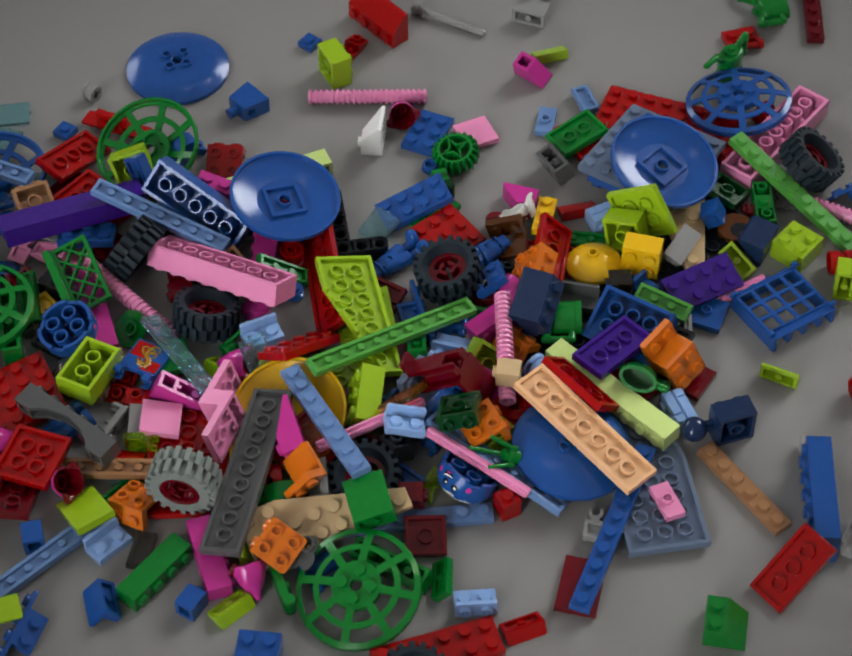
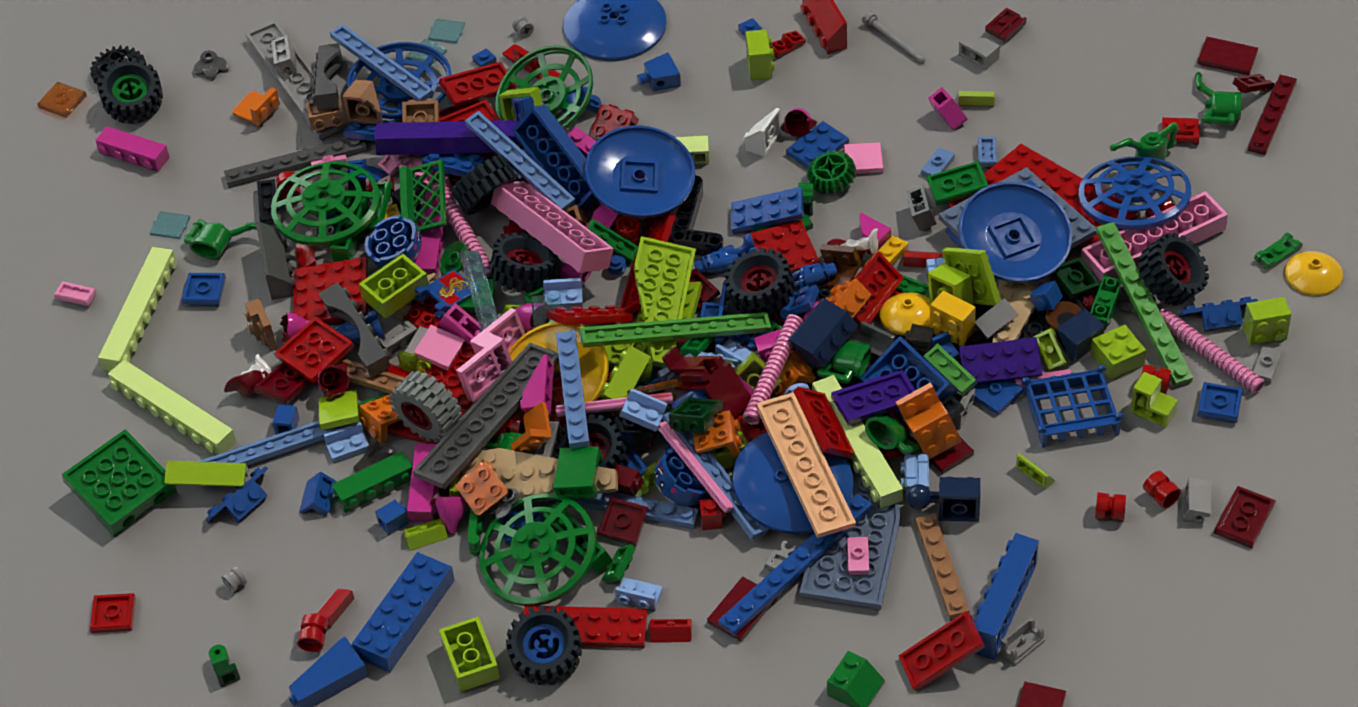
camera: 25 degrees right, 0 degrees up
bright pink piece [308,89,427,105] -> none
clear light blue piece [358,206,400,238] -> none
blue plate [421,158,439,175] -> none
green plant [468,435,521,469] -> none
tan brick [492,357,522,387] -> none

